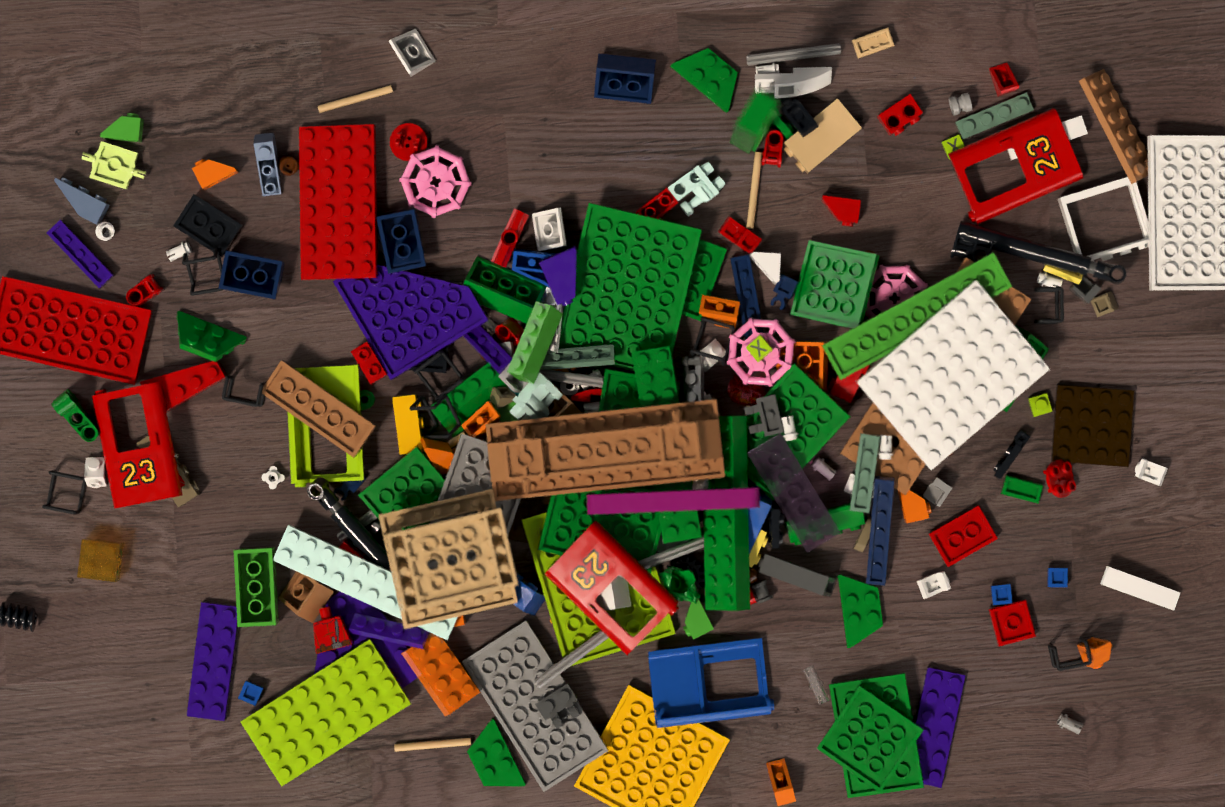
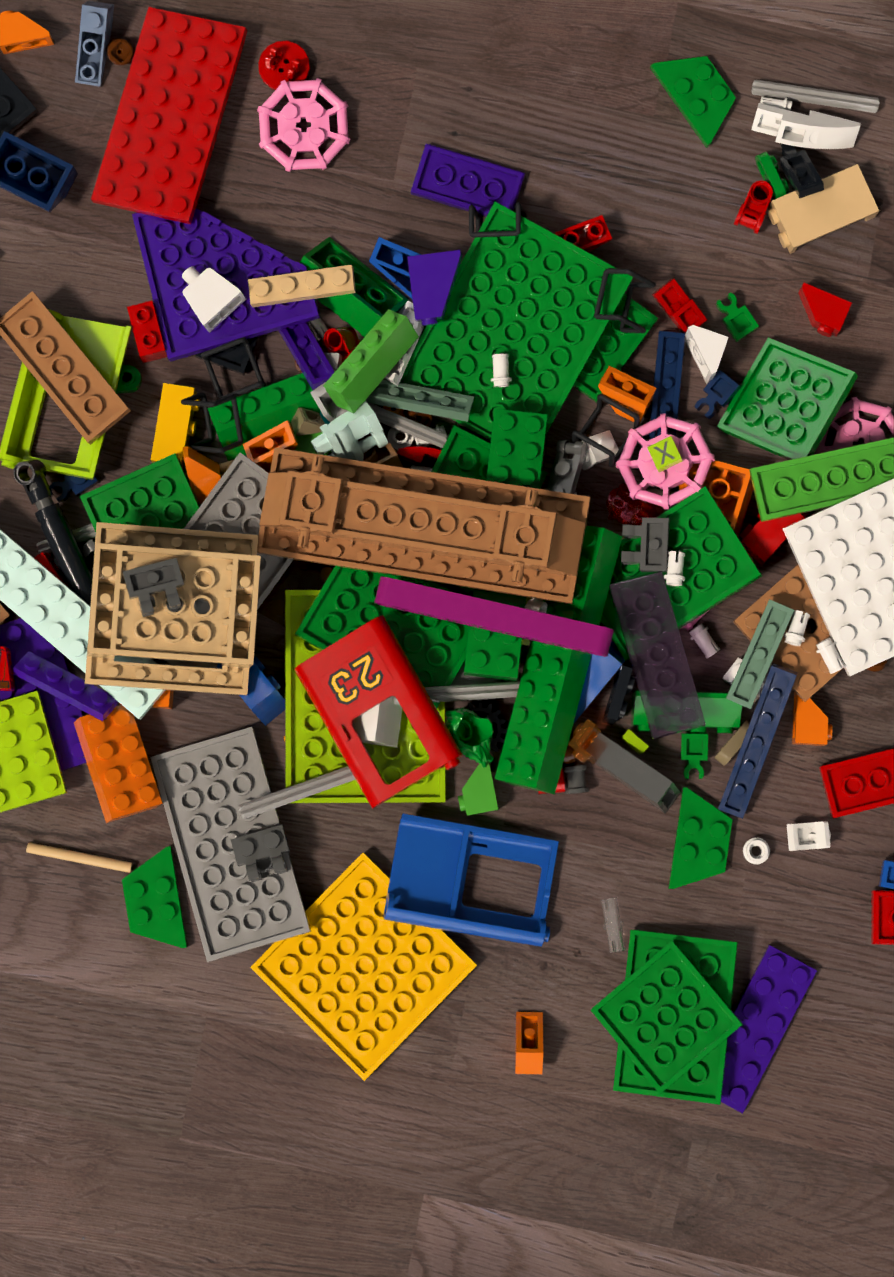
camera: 25 degrees right, 5 degrees down
dark blue slope [376,209,426,274] -> none
red piece [491,209,529,268] -> none
white slope [532,208,567,251] -> none
dark blue slope [594,53,656,104] -> none
light aqua hips [668,162,725,217] -> none
green brick [729,89,779,154] -> none
tan bar [746,152,762,229] -> none
light yellow plate [749,529,769,568] -> none
light grey panel [923,477,952,507] -> none
none -> dark grey plate [123,558,184,617]
none -> white torso [182,266,246,333]
none -> tan plate [248,265,356,307]
none -> dark purple tile [411,144,525,217]
none -> black piece [469,202,527,238]
none -> white pin [491,354,512,387]
none -> clear orange bracket [568,719,601,765]
none -> black piece [594,269,656,333]
none -> lime tile [621,729,649,755]
none -> green plate [681,733,708,779]
none -> green plate [716,292,759,342]
none -> white plate [743,838,770,864]
none -> white pin [816,638,846,674]

